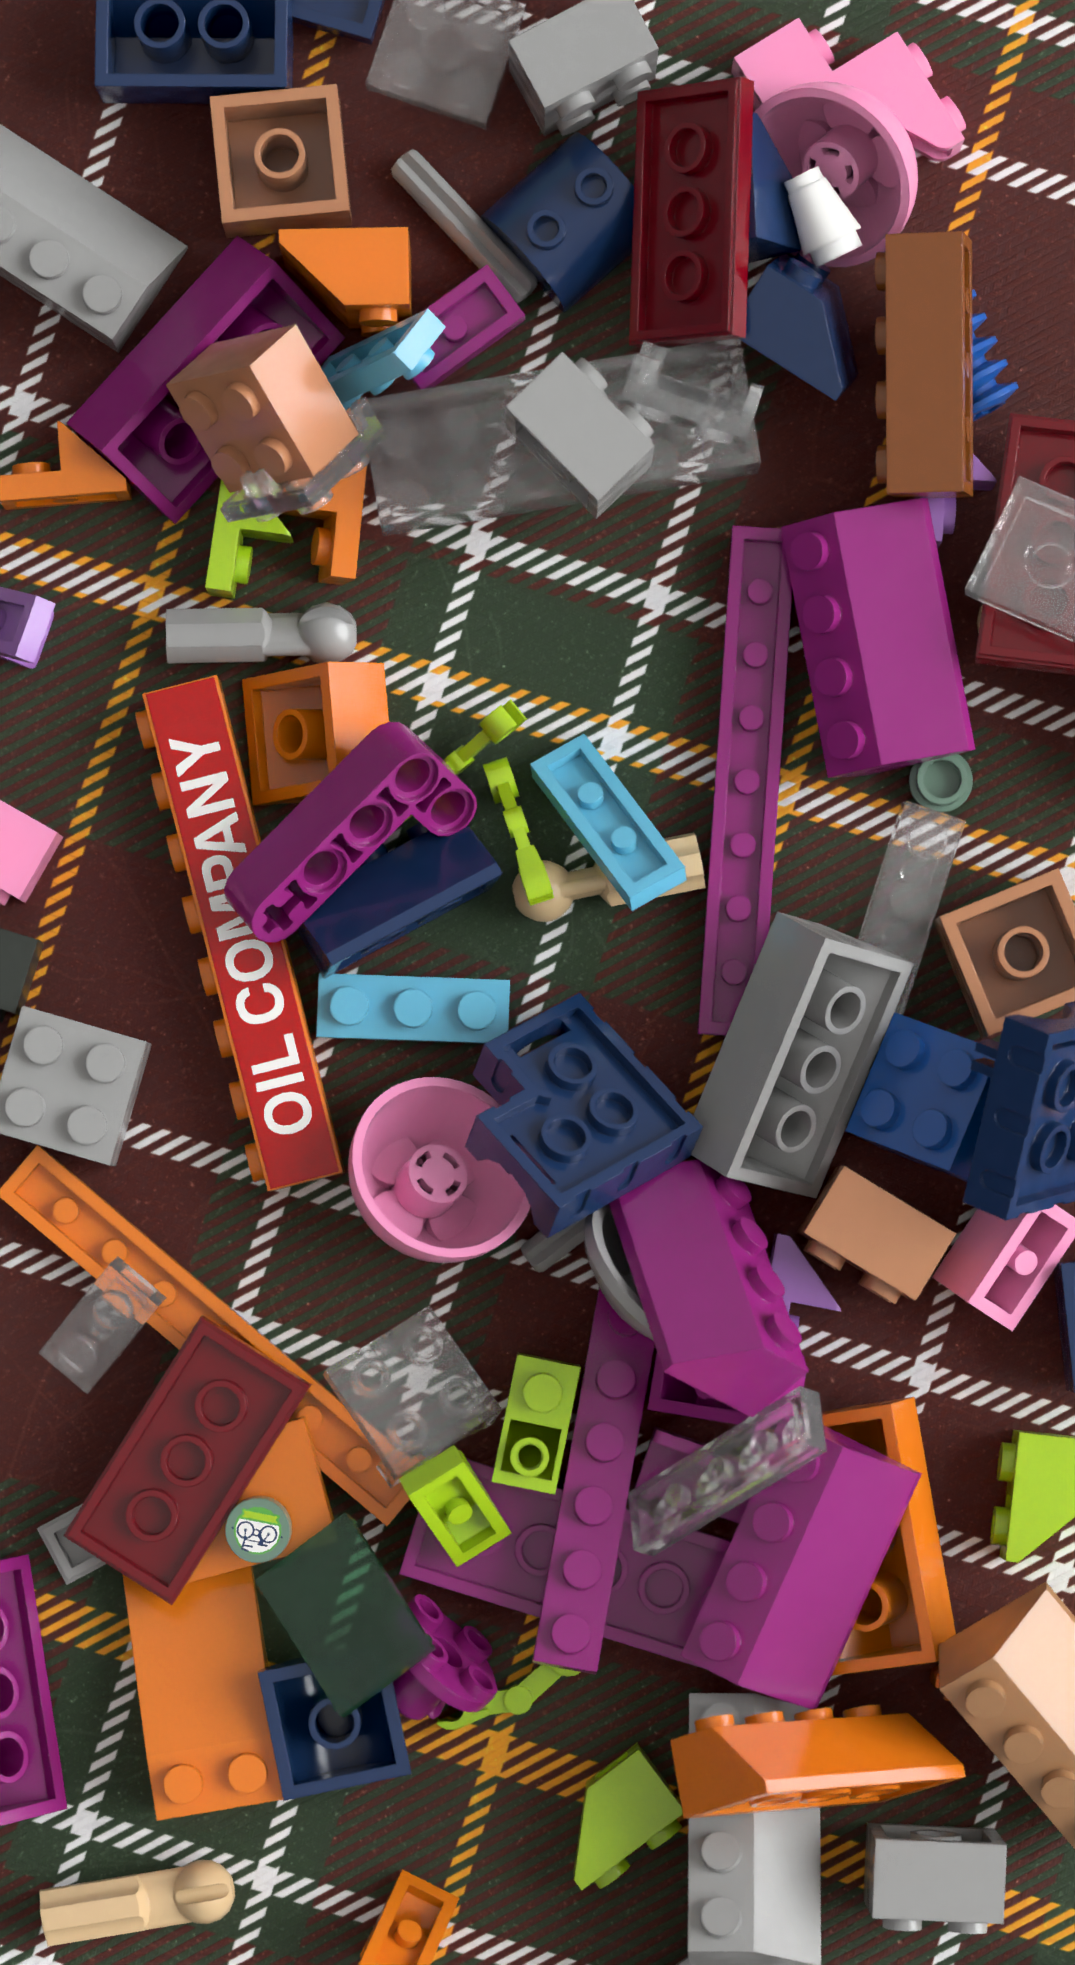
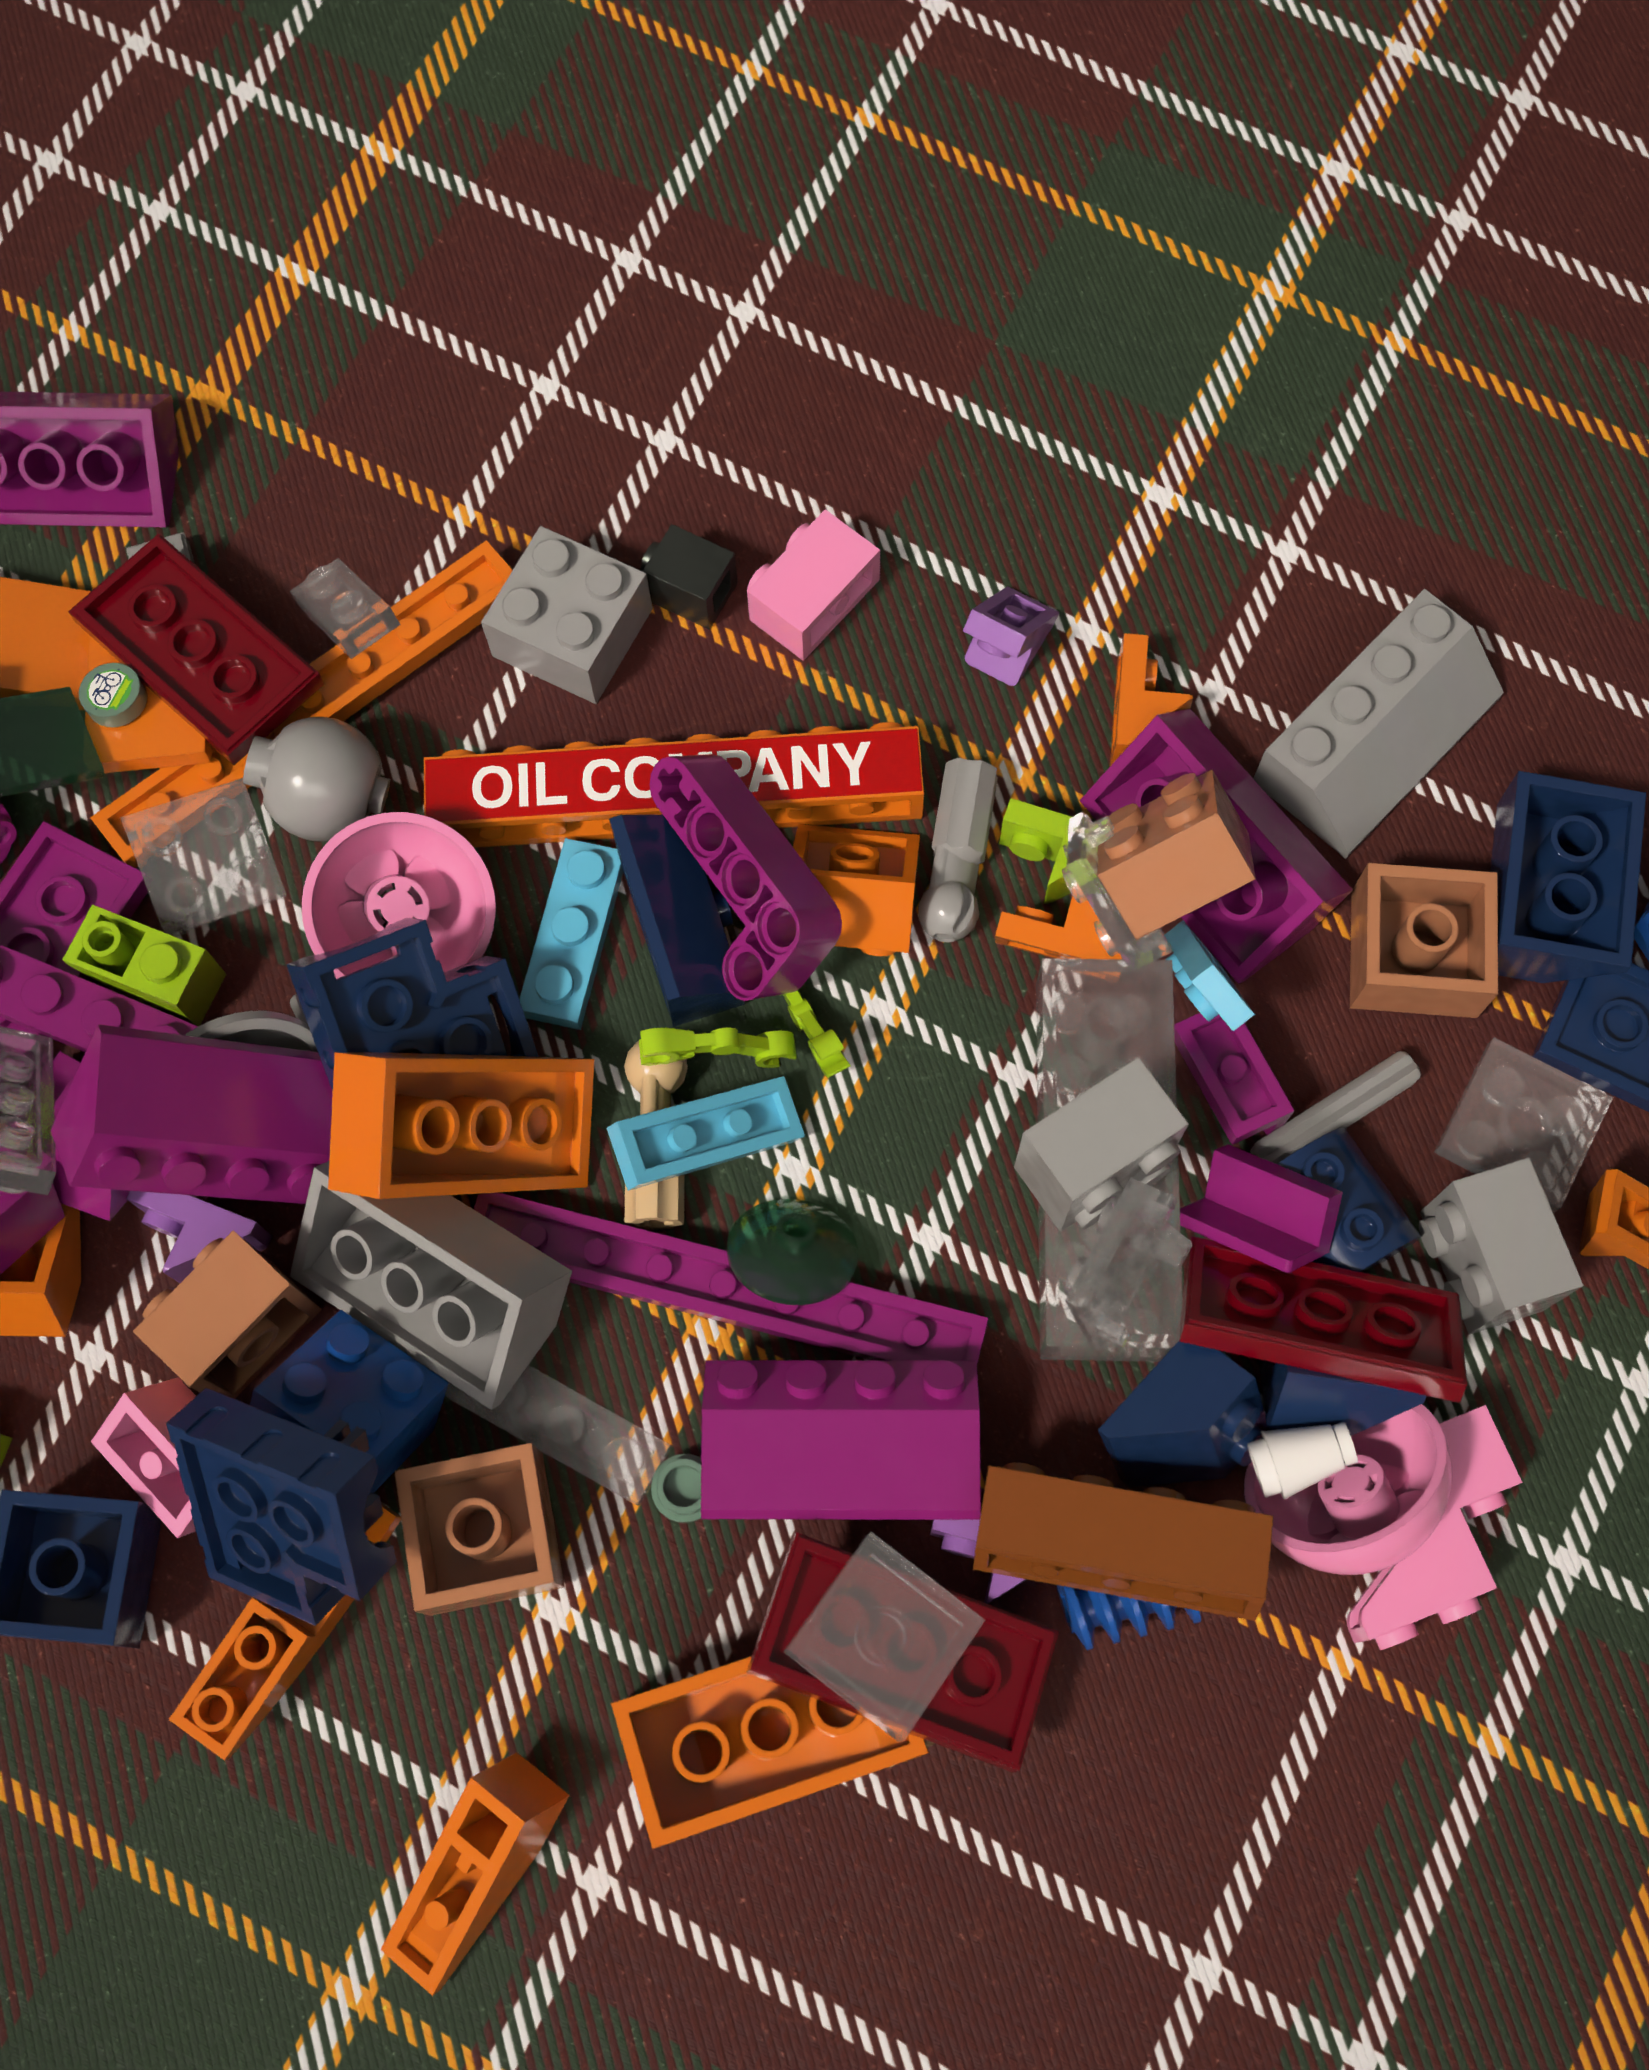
camera: 105 degrees right, 15 degrees down
orange slope [279,227,412,338] -> none
lime slope [399,1445,512,1567] -> none
none -> light grey brick [243,717,390,842]
none -> orange slope [328,1052,595,1199]
none -> clear green dish [727,1199,858,1305]
none -> magenta panel [1176,1144,1343,1273]

